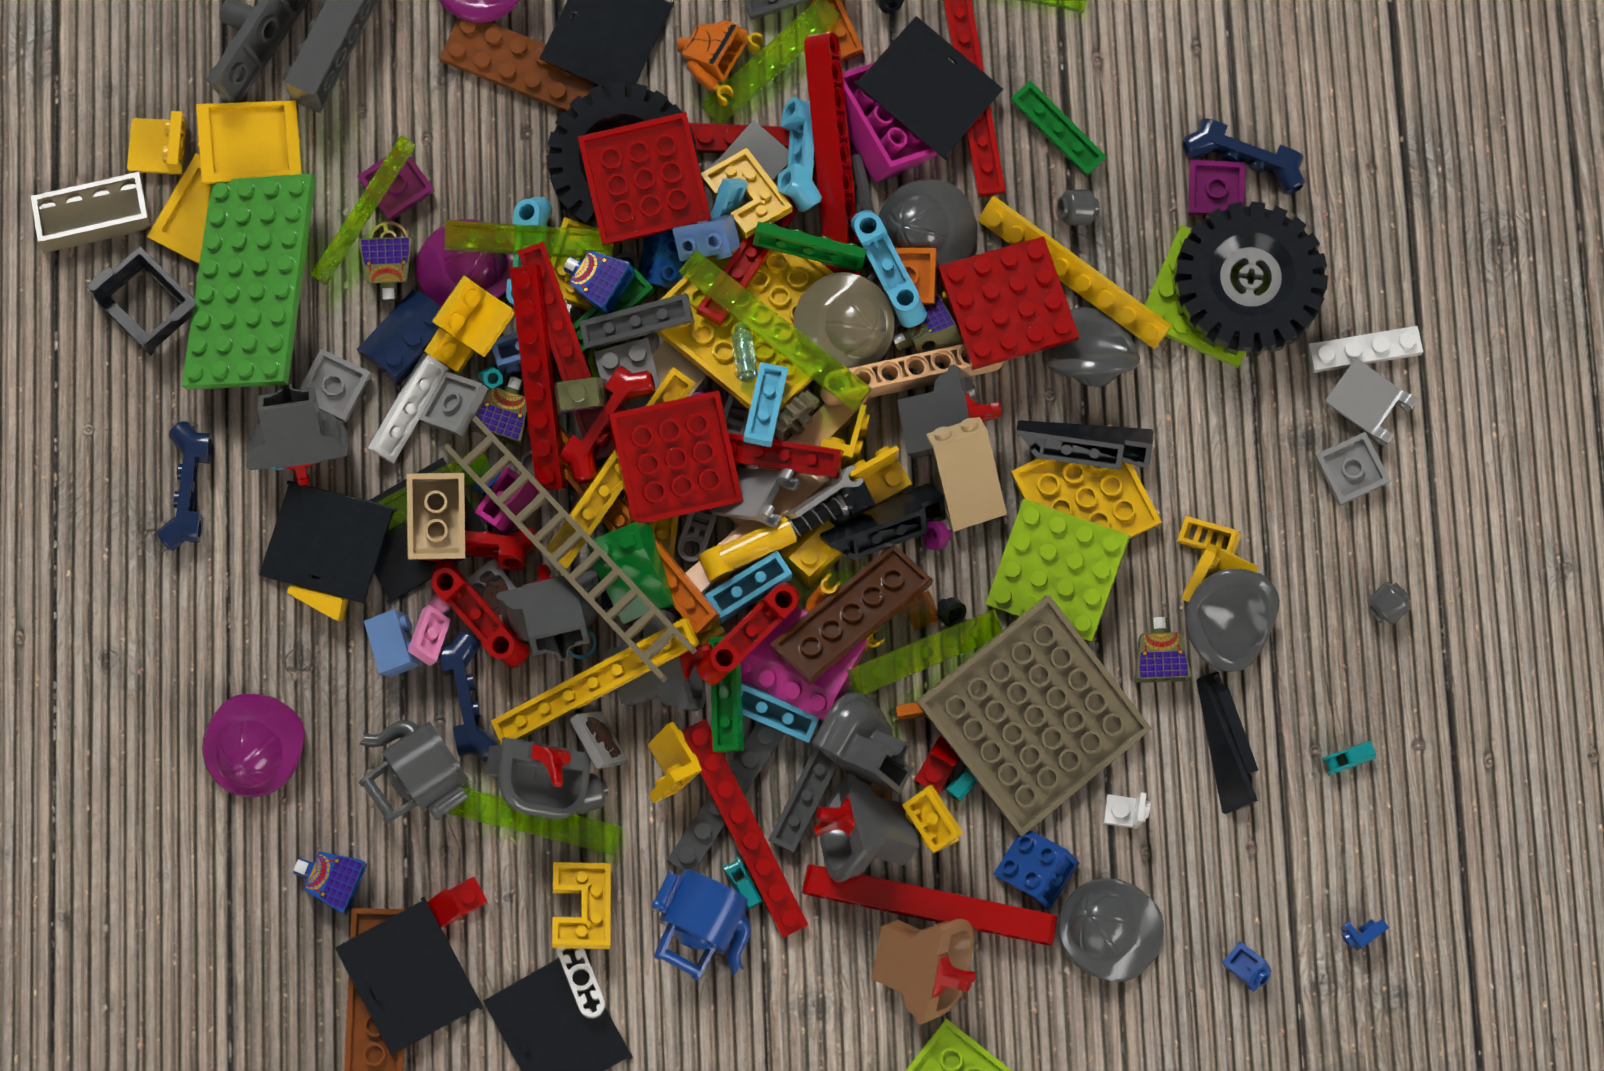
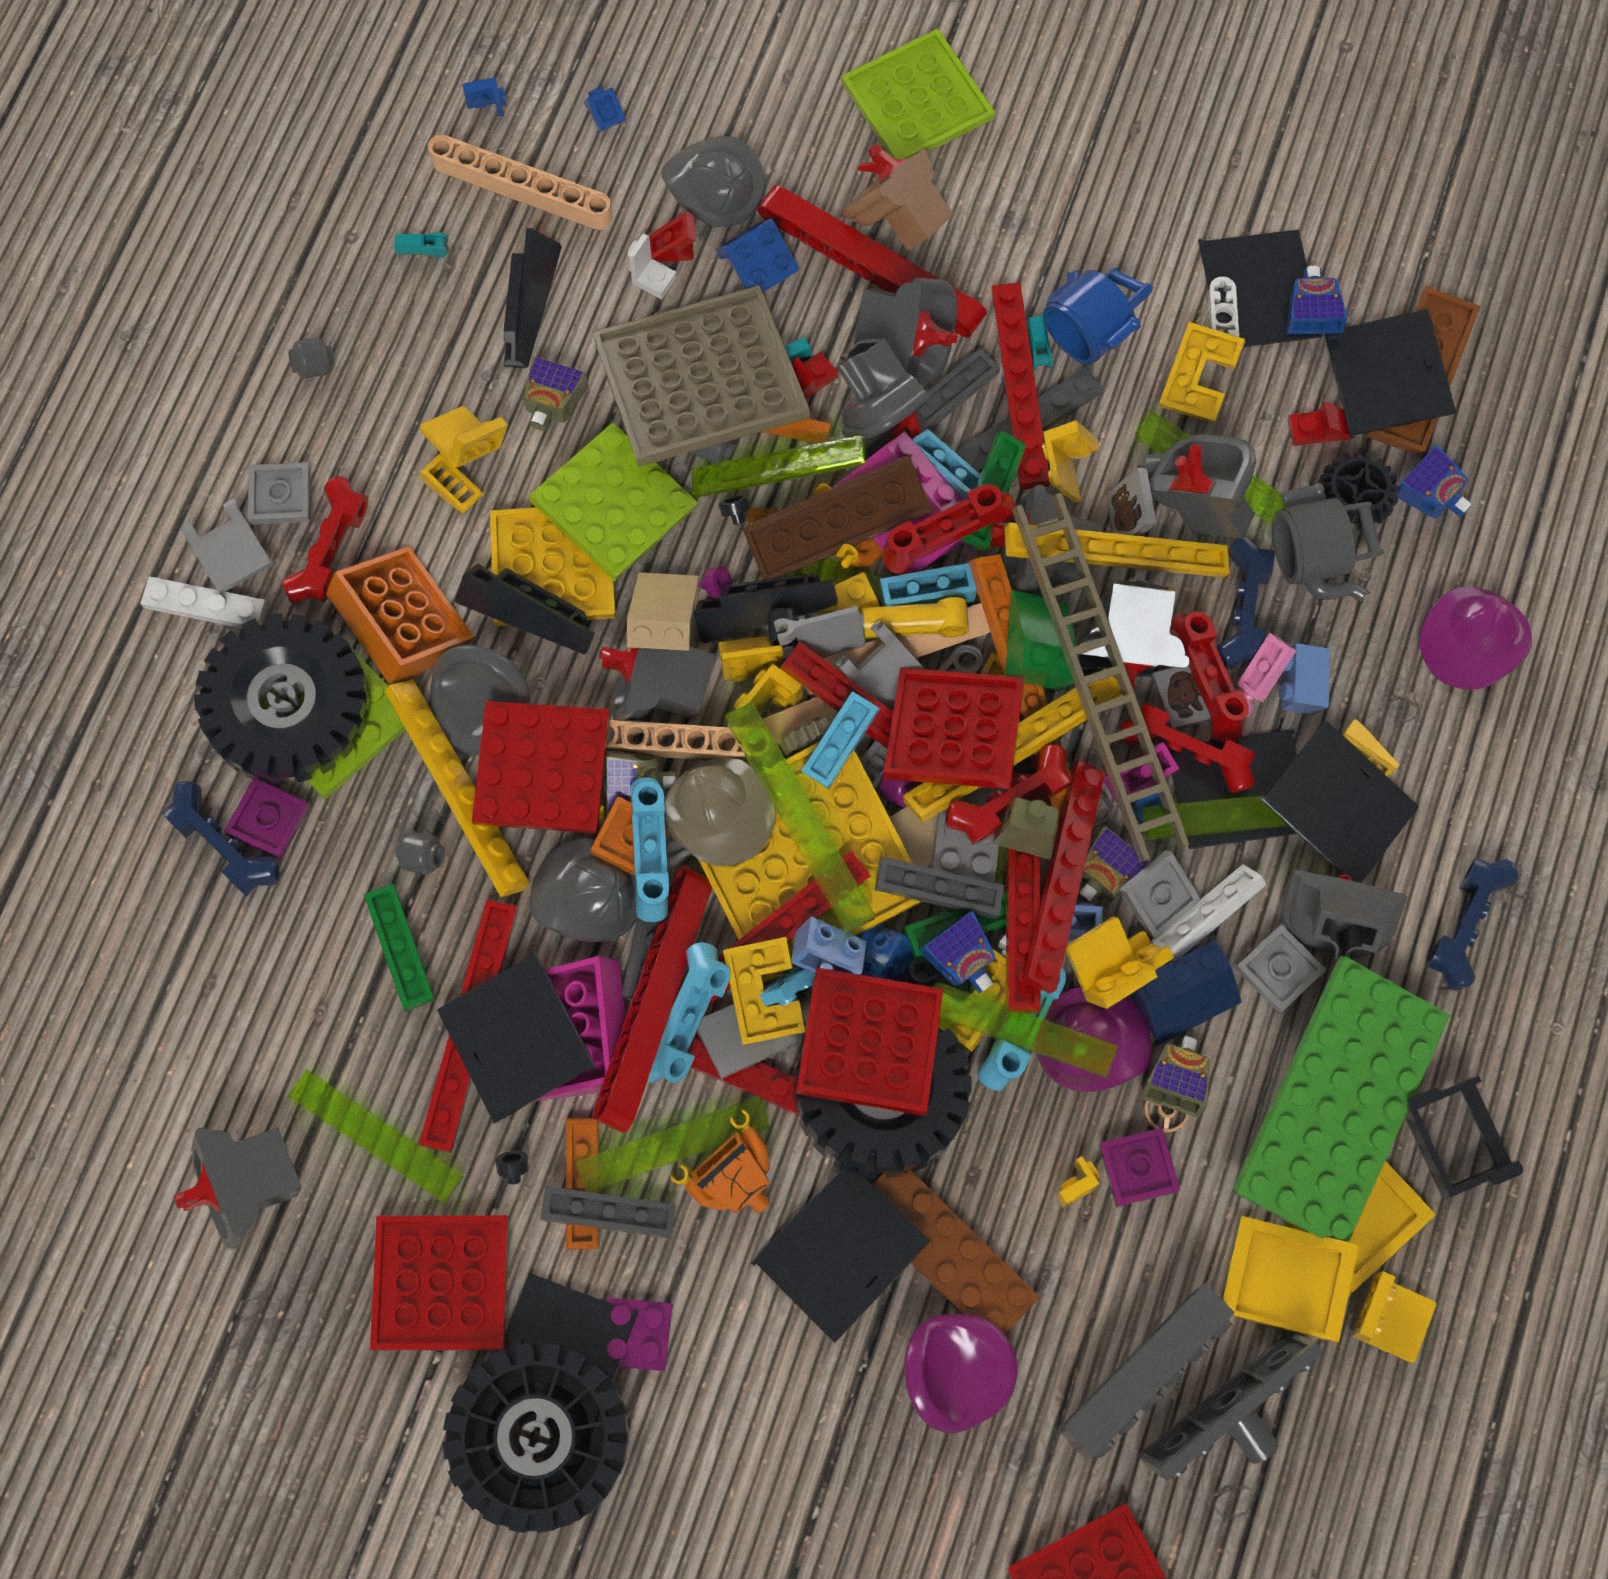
camera: 155 degrees left, 5 degrees down
dark tan slope [30,172,152,254] -> none
clear neon green tile [311,135,416,285] -> none
tan slope [407,473,465,560] -> none
teal bar [476,364,503,389] -> none
clear light blue cylinder [732,323,757,380] -> none
green plate [753,221,867,272] -> none
yellow bracket [902,785,963,853] -> none
dark grey piece [1185,569,1280,672] -> none
none -> red plate [281,476,368,604]
none -> orange slope [326,546,474,684]
none -> light nougat beam [428,135,613,230]
none -> red slope [648,212,696,262]
none -> yellow bracket [1056,1156,1100,1208]
none -> torso [1286,266,1347,334]
none -> black gear [1318,450,1399,531]

